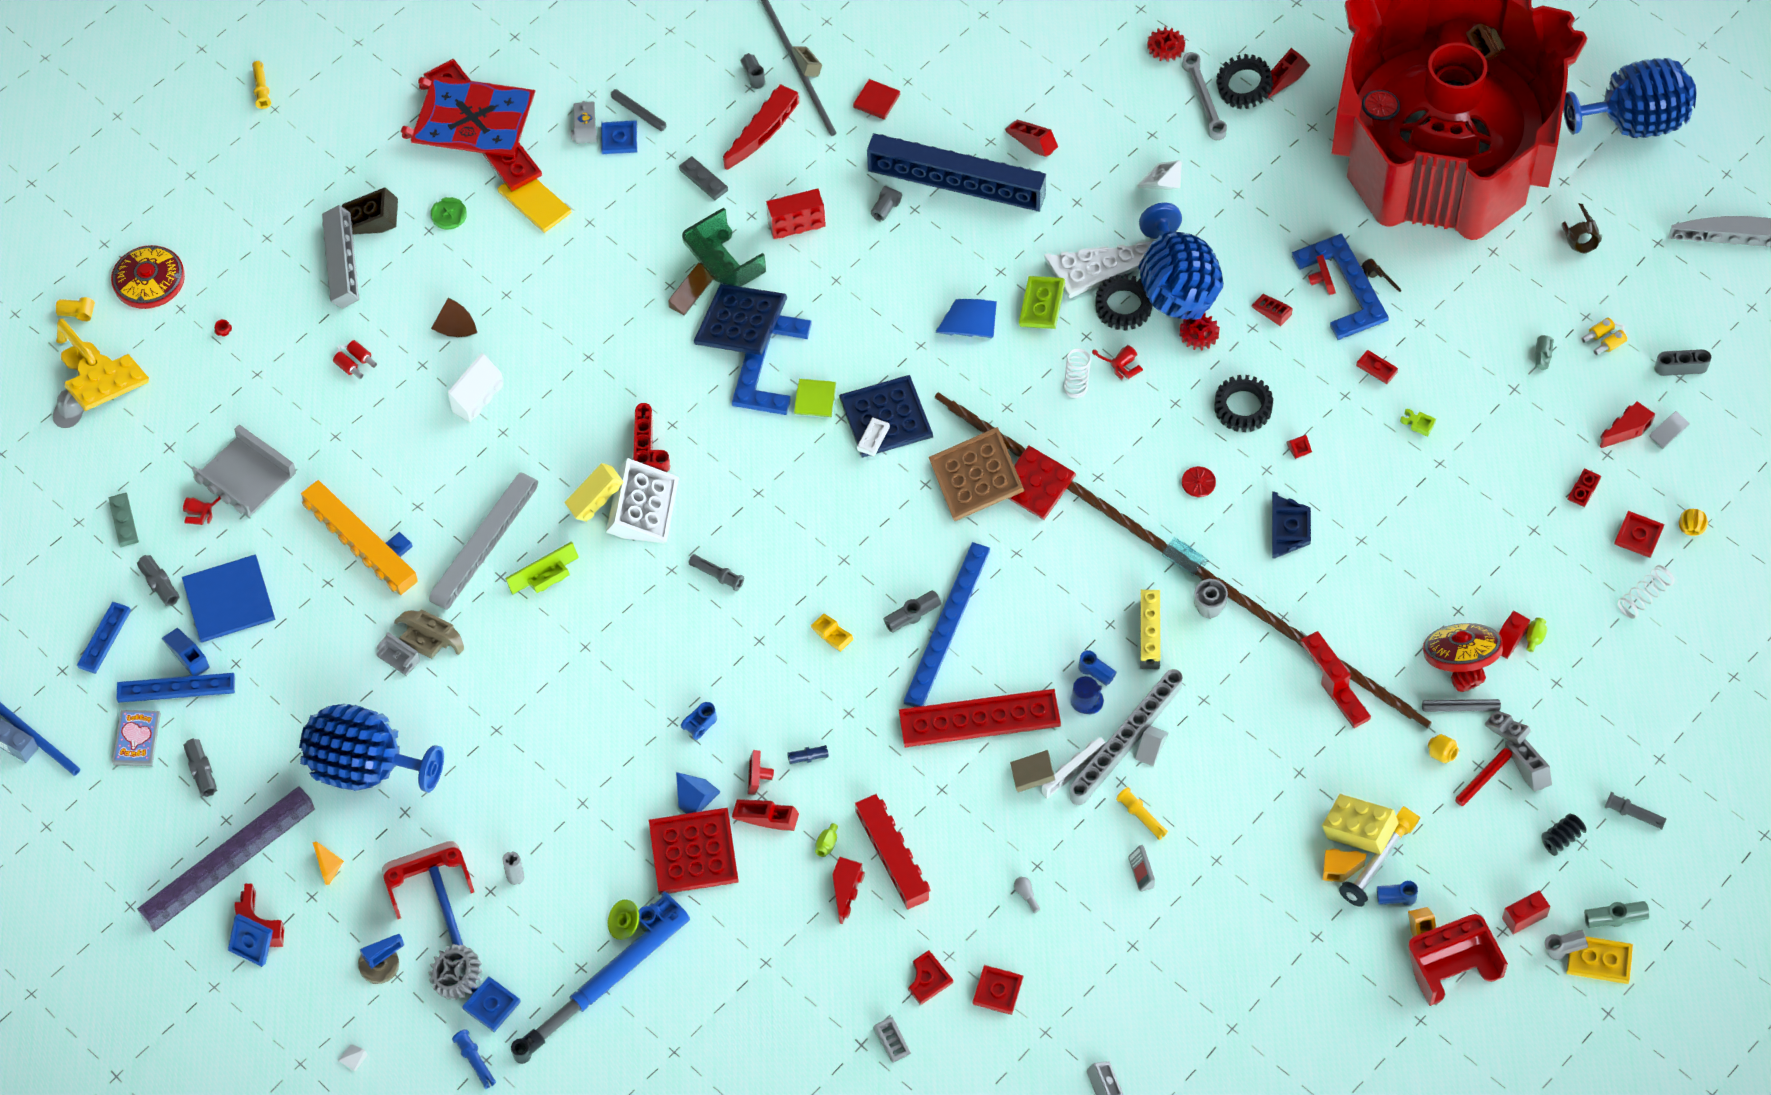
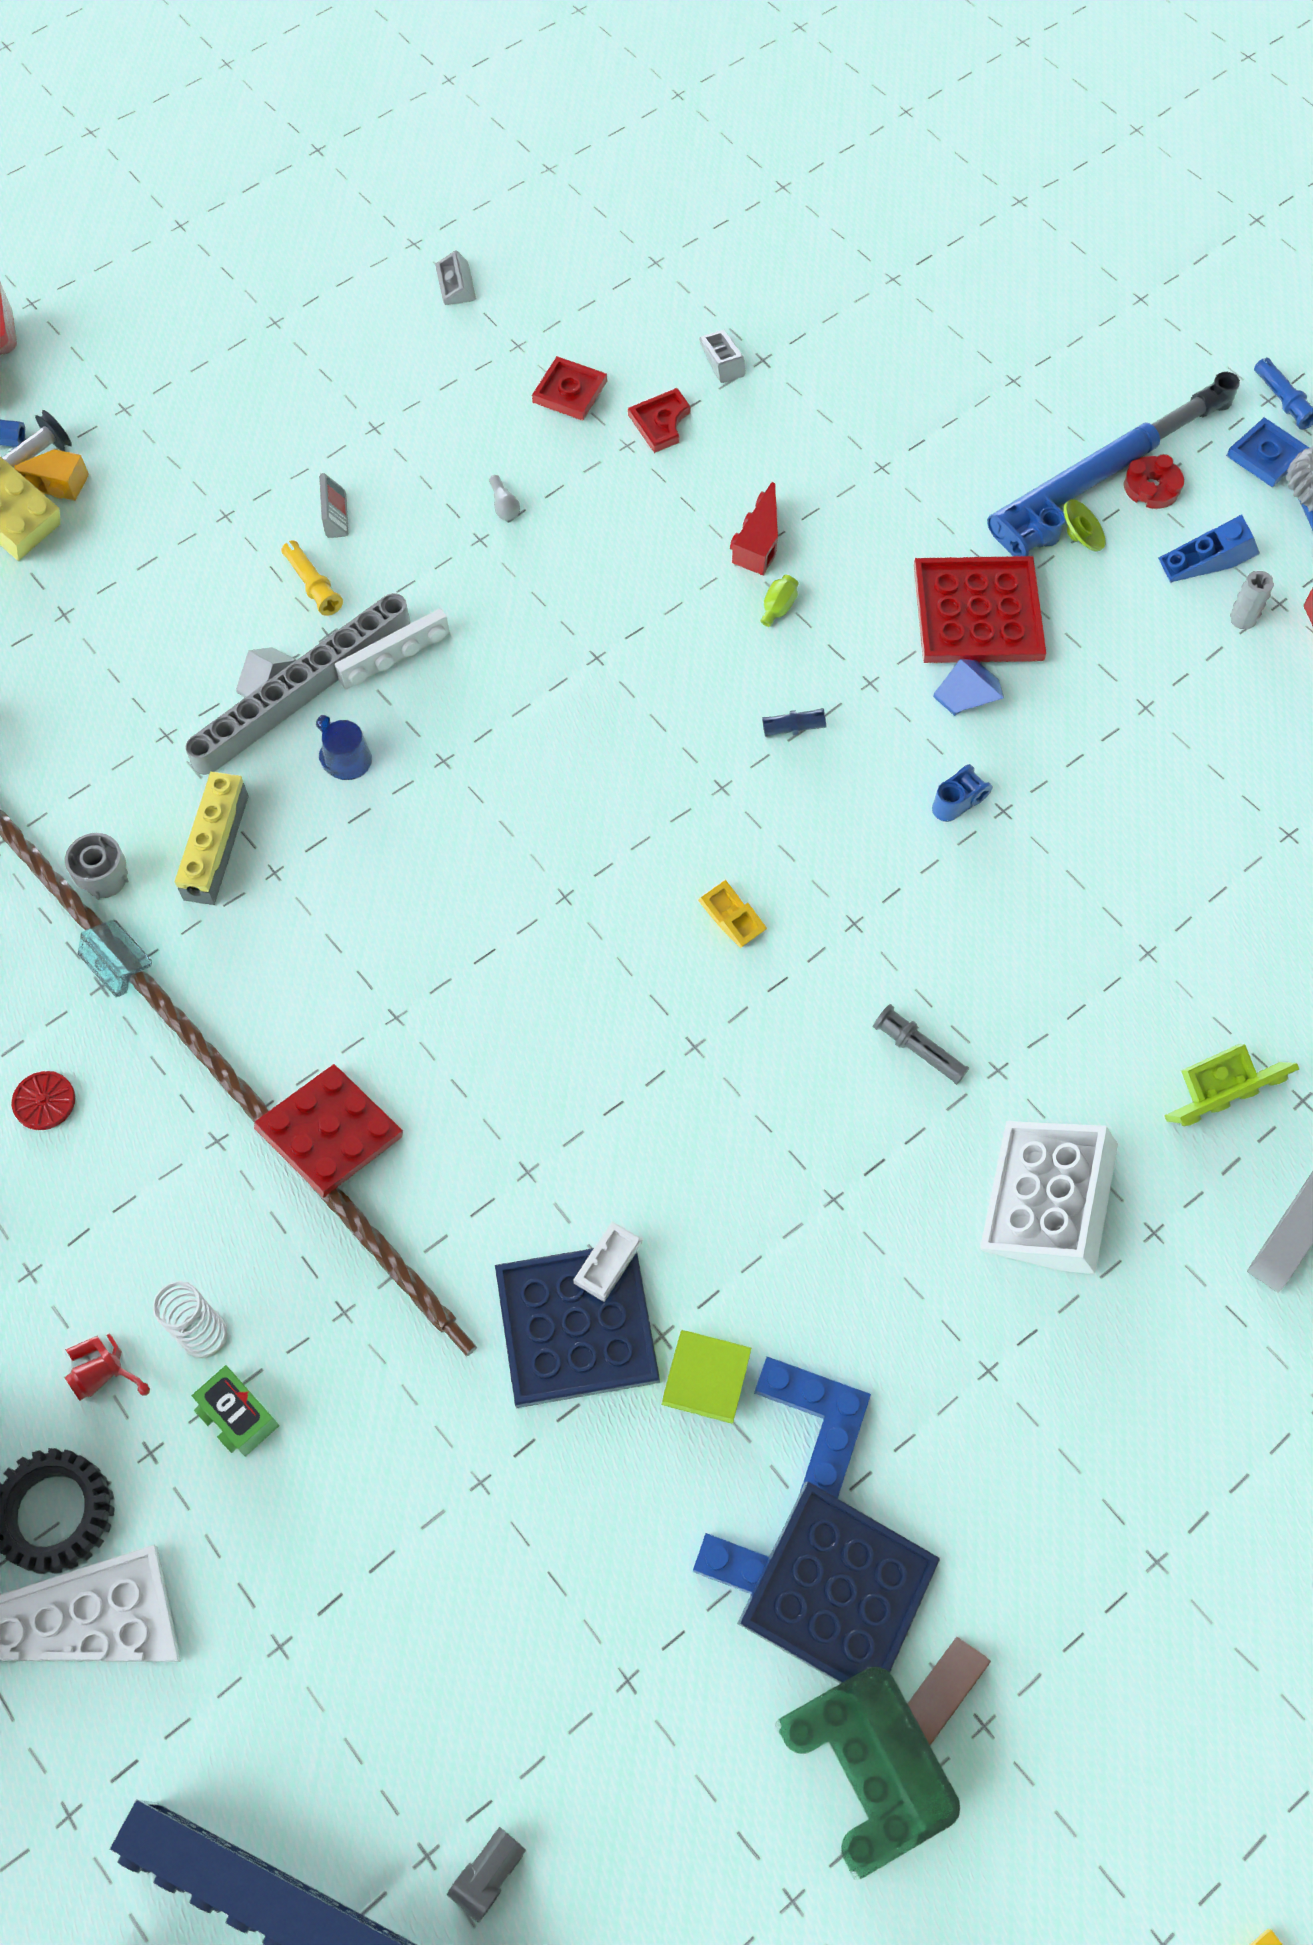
camera: 175 degrees left, 5 degrees up
light yellow brick [564,463,624,522] -> none
red beam [633,403,671,473] -> none
red slope [732,799,799,831] -> none
tile [747,750,774,795] -> none
red brick [766,188,826,239] -> none
red brick [855,794,931,910] -> none
dark grey piece [883,590,941,633] -> none
red plate [899,689,1061,748] -> none
blue plate [904,542,990,707] -> none
medium nougat plate [929,427,1024,521] -> none
blue slope [936,299,997,338] -> none
dark tan tile [1010,750,1055,792] -> none
lime plate [1019,276,1065,329] -> none
blue piece [1078,650,1117,686] -> none
none -> brick [191,1365,280,1457]
none -> red plate [1124,454,1184,509]
none -> blue slope [1158,514,1260,583]

